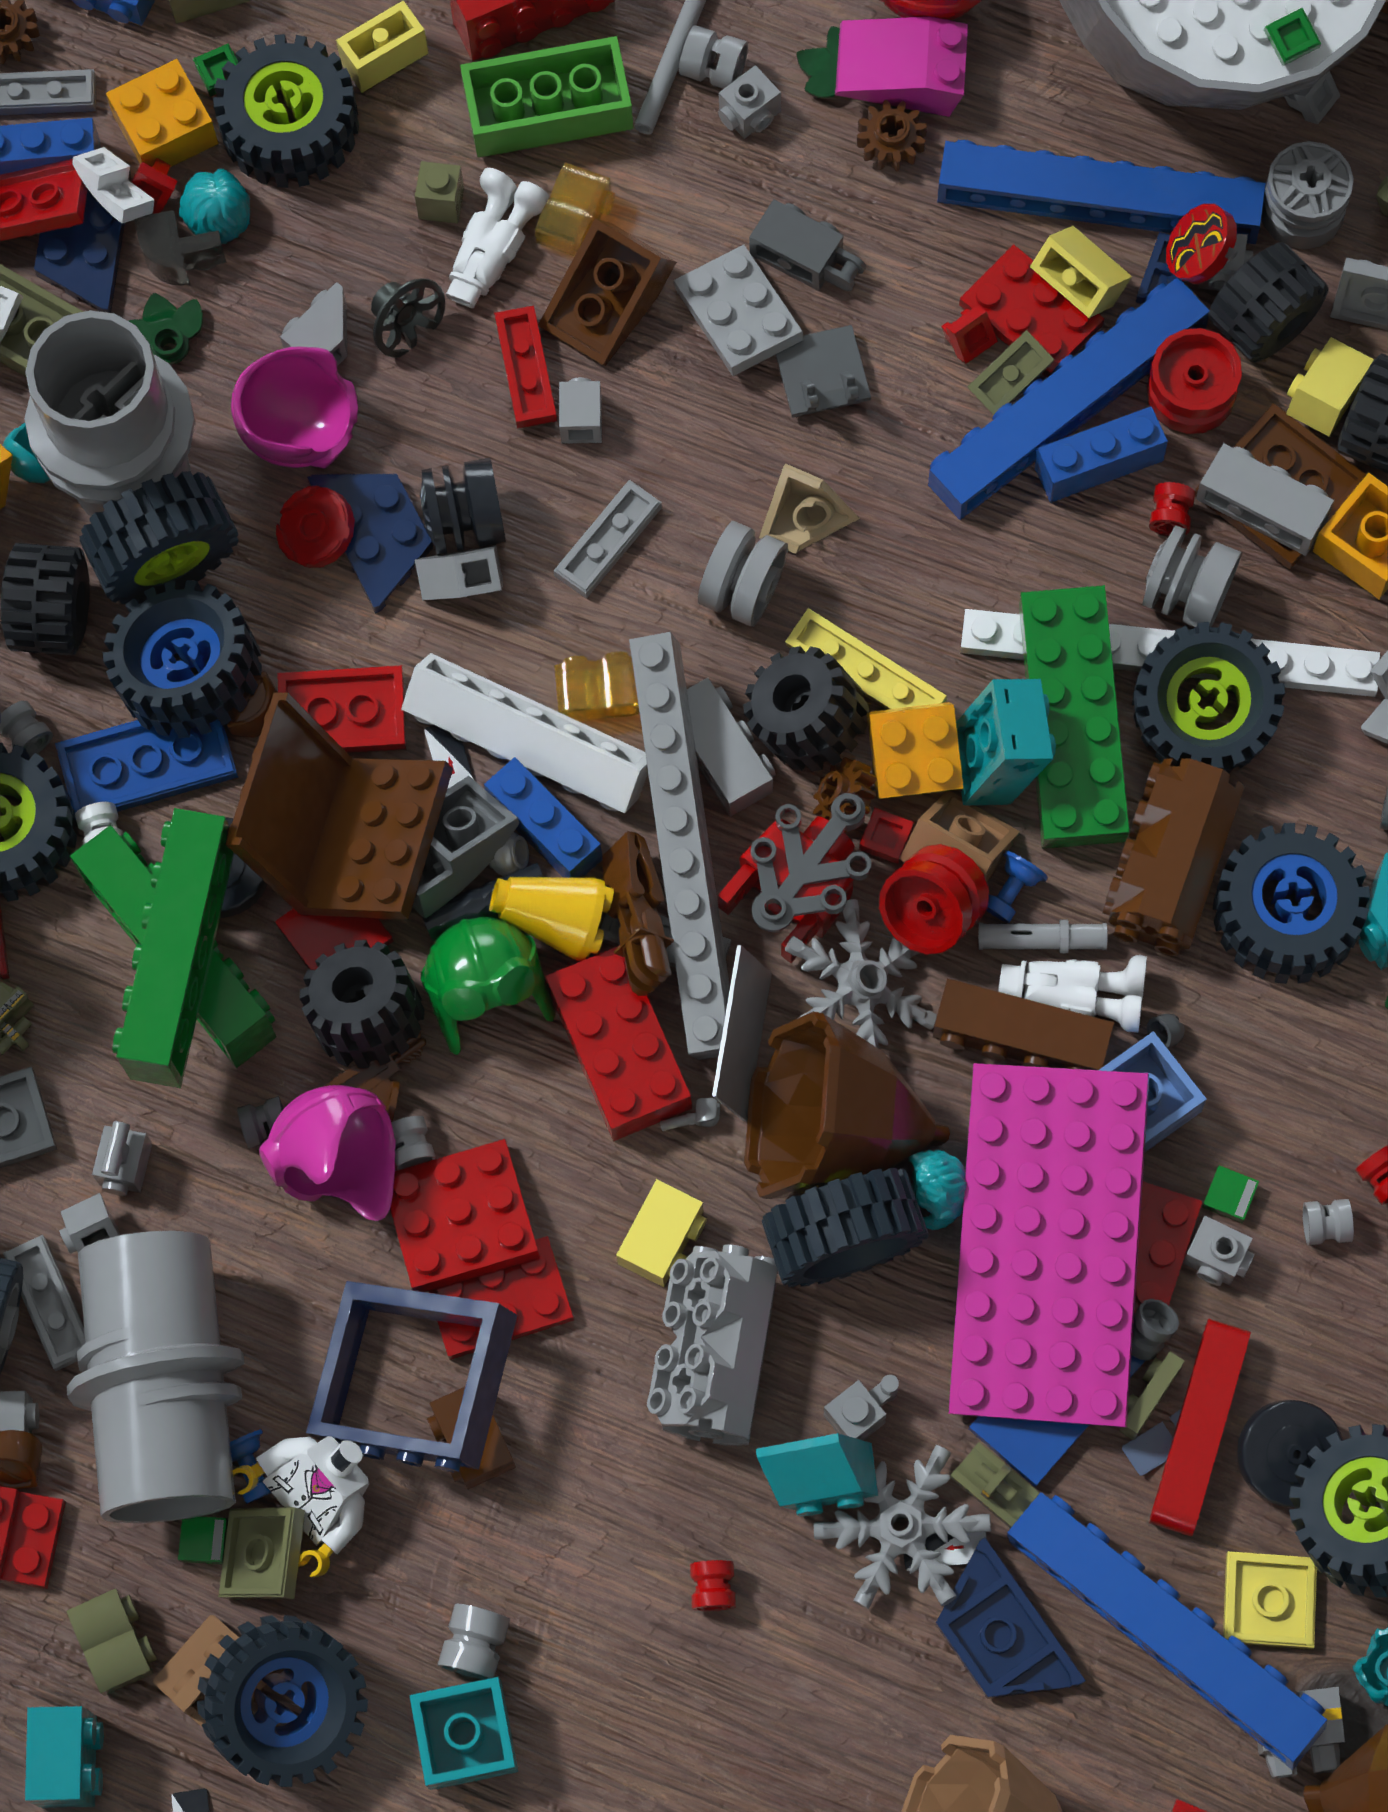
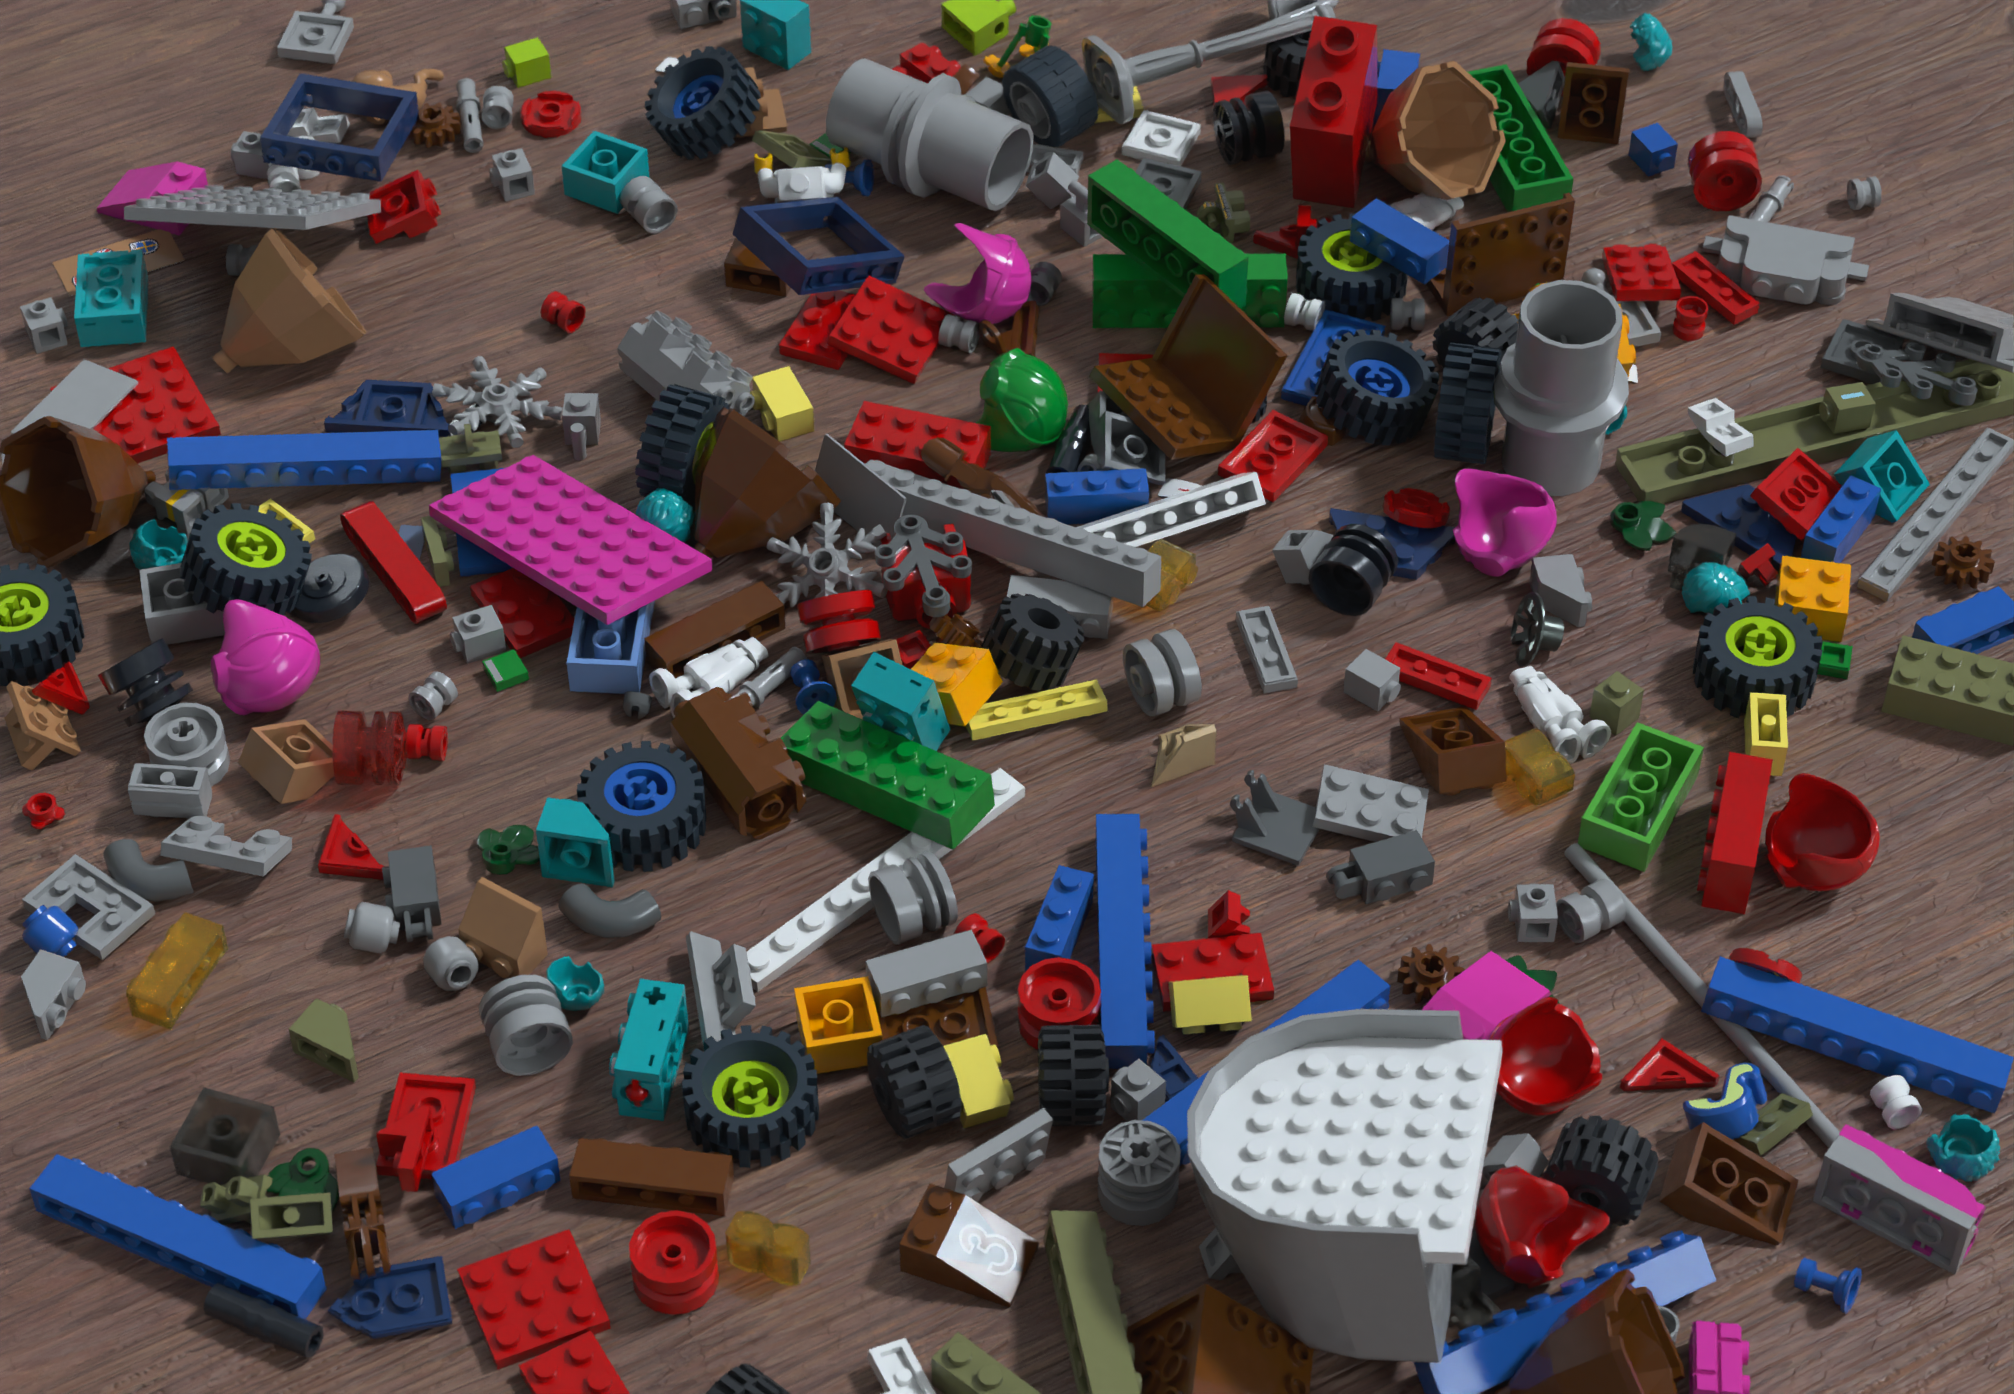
camera: 125 degrees right, 25 degrees down
olive brick [66,1588,157,1696] -> none
white slope [72,147,154,224] -> none
black wheel [300,940,424,1068] -> none
yellow cone [489,877,614,961] -> none
teal slope [756,1433,878,1516] -> none
olive plate [967,330,1056,415] -> none
dark grey wheel [1131,1299,1179,1361] -> none
black wheel [1132,622,1285,773] -> none
red tile [1166,204,1237,284] -> none
green tile [1264,8,1321,66] -> none

